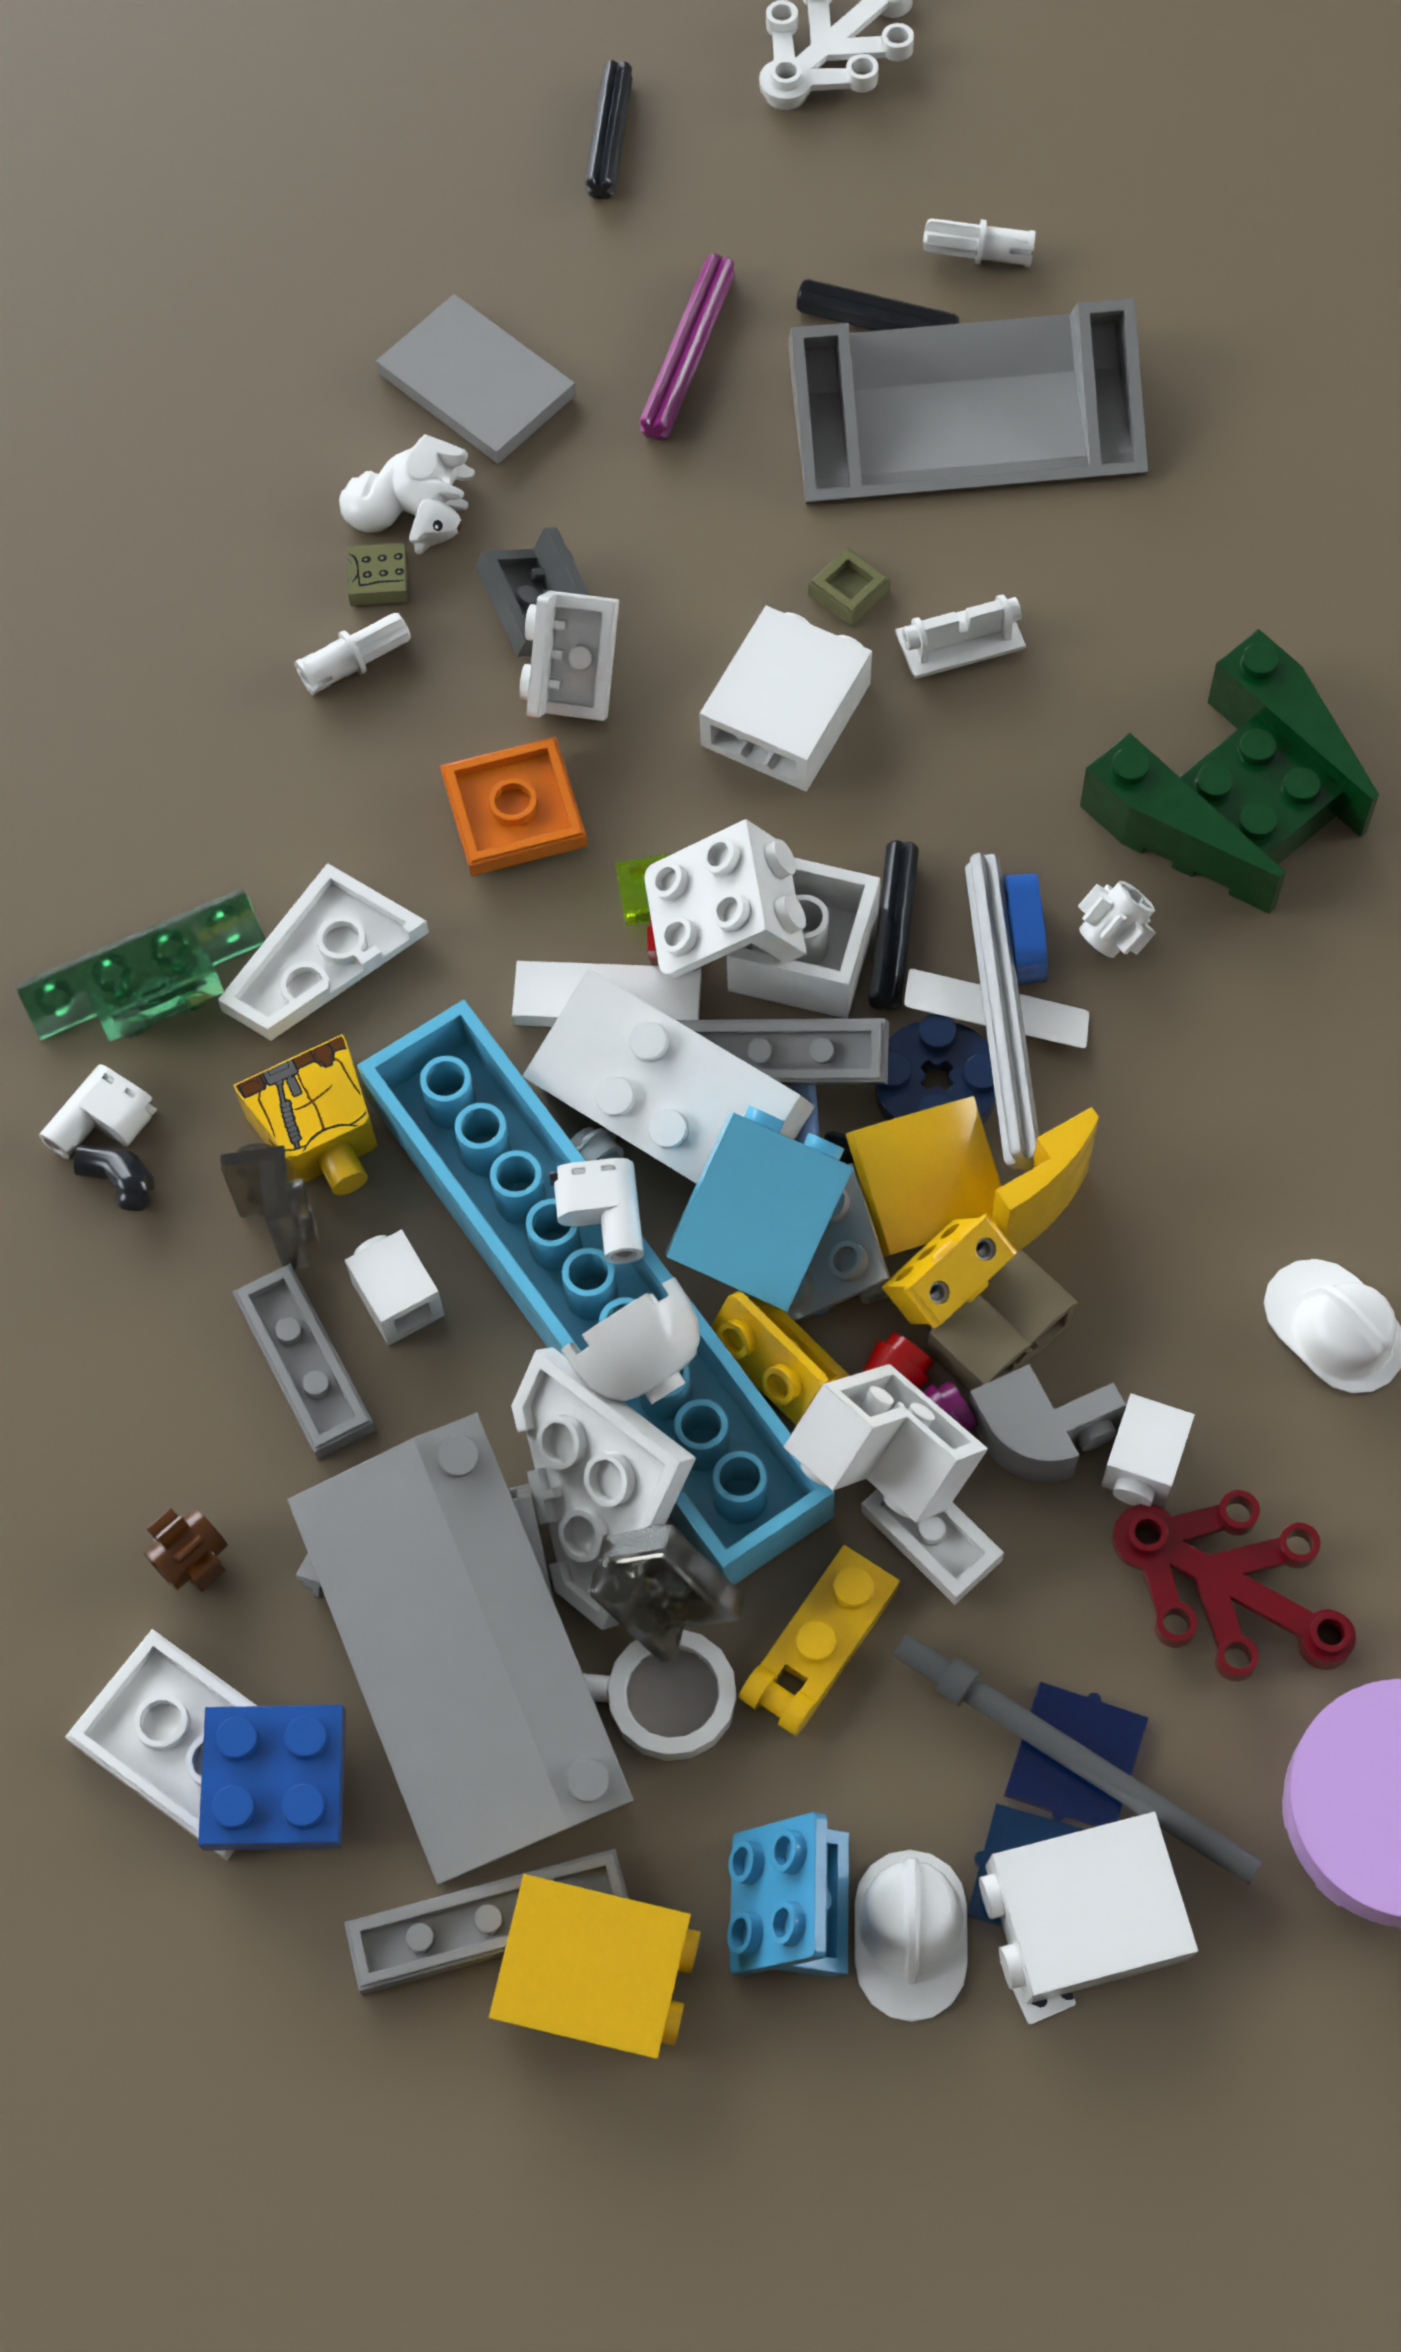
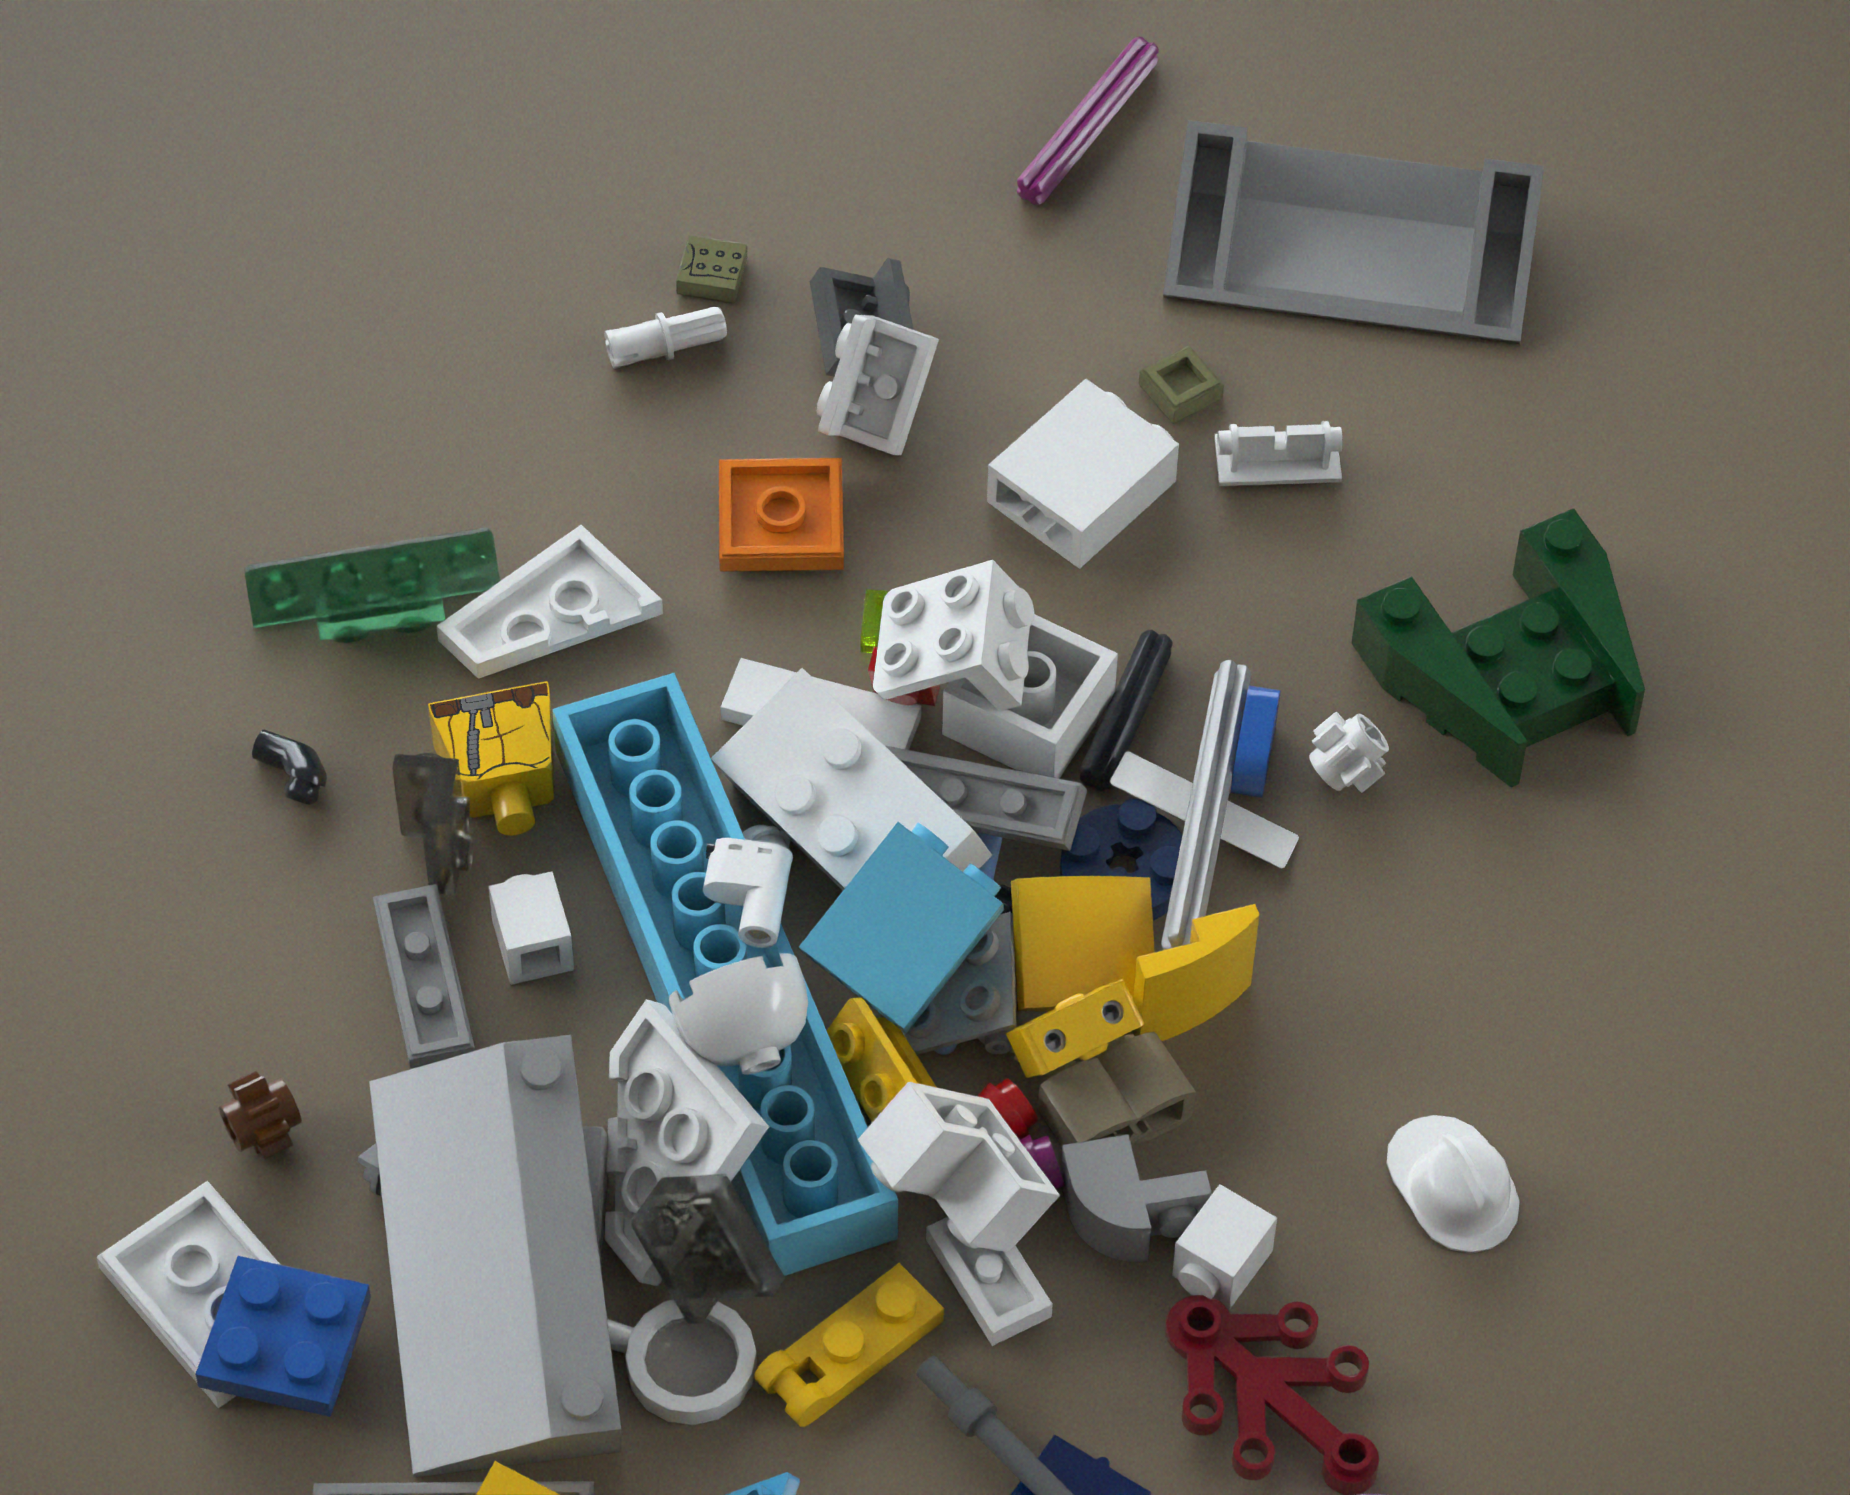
camera: 10 degrees right, 10 degrees down
white piece [39,1064,157,1159] -> none
white animal [339,434,475,555] -> none
light grey tile [376,294,576,464] -> none
black axle [796,279,960,331] -> none
white axle [923,218,1036,268] -> none

